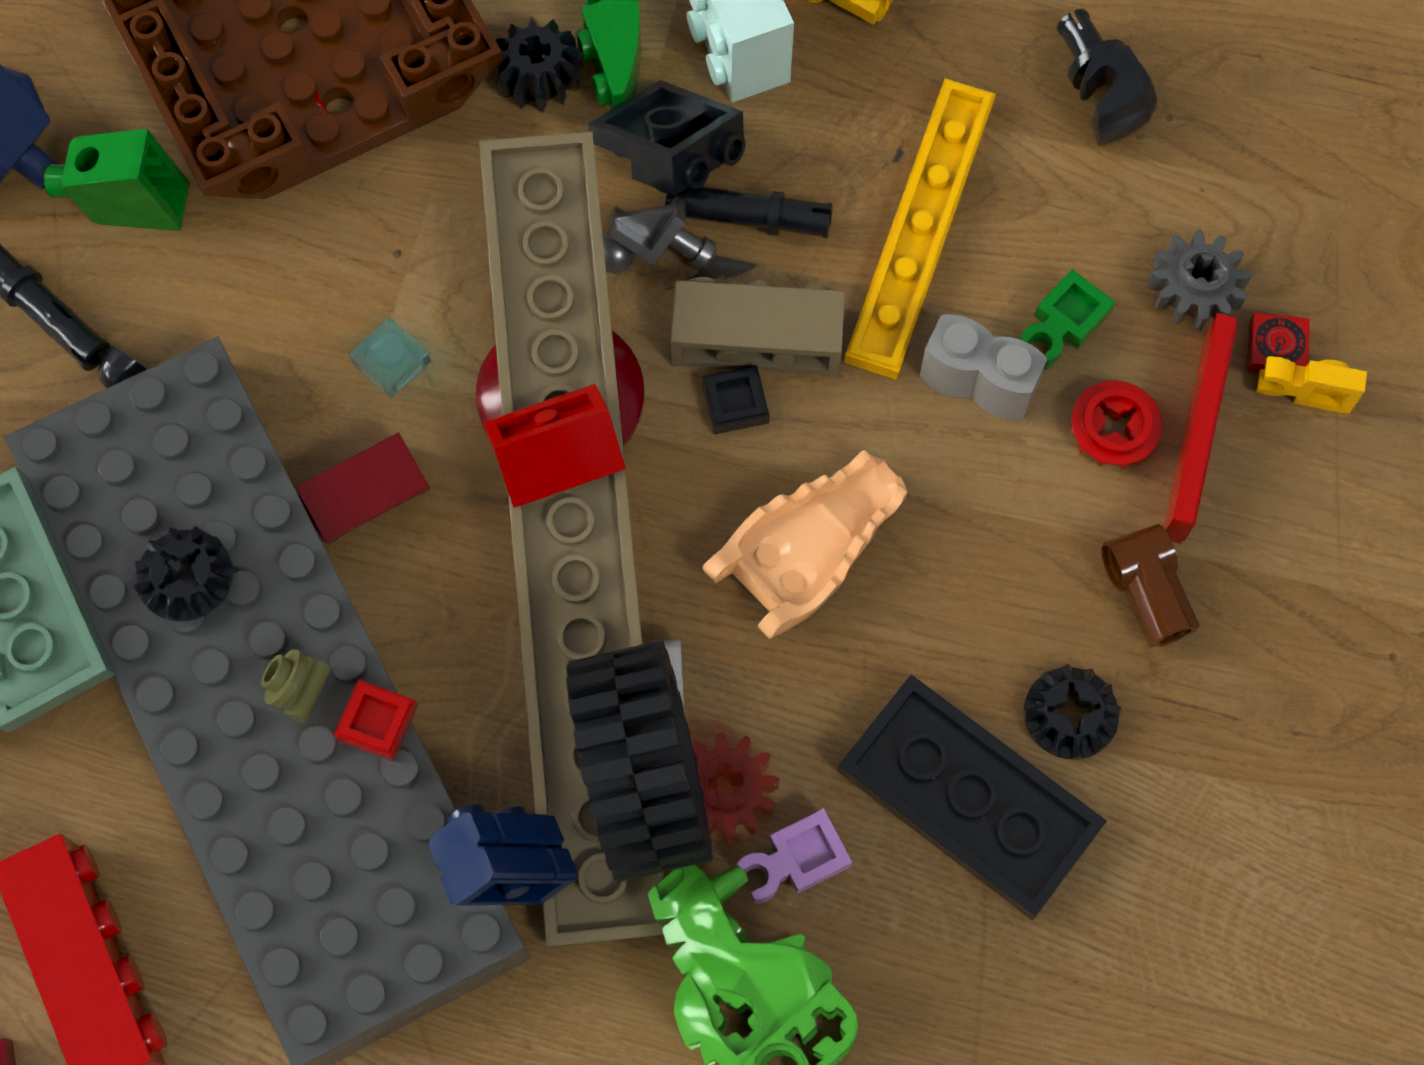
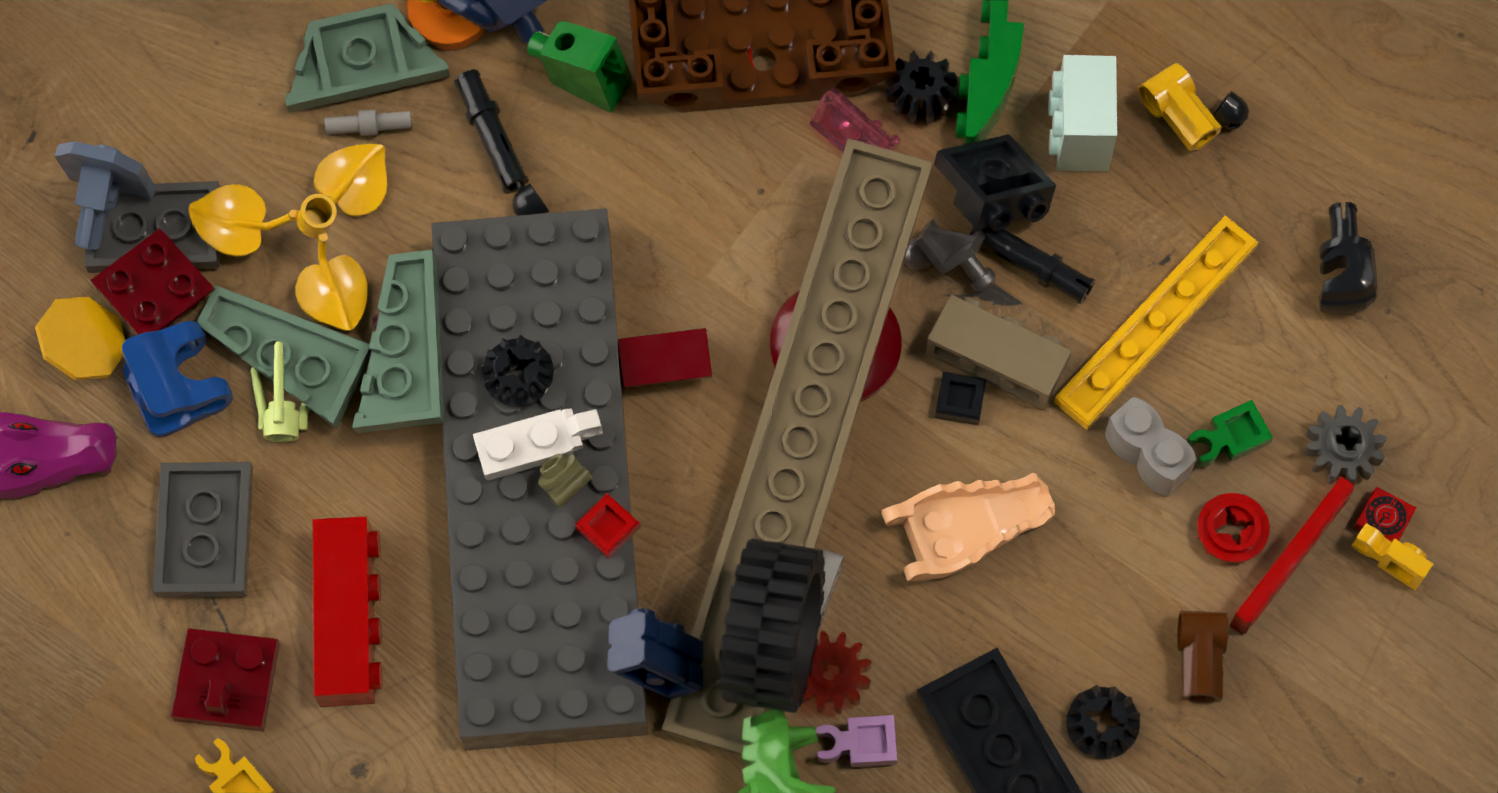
camera: 25 degrees right, 0 degrees up
clear light blue plate [349,317,431,398] -> none
red panel [483,384,626,508] -> none
none -> white hinge [473,408,603,481]
none -> clear pink plate [809,88,900,152]

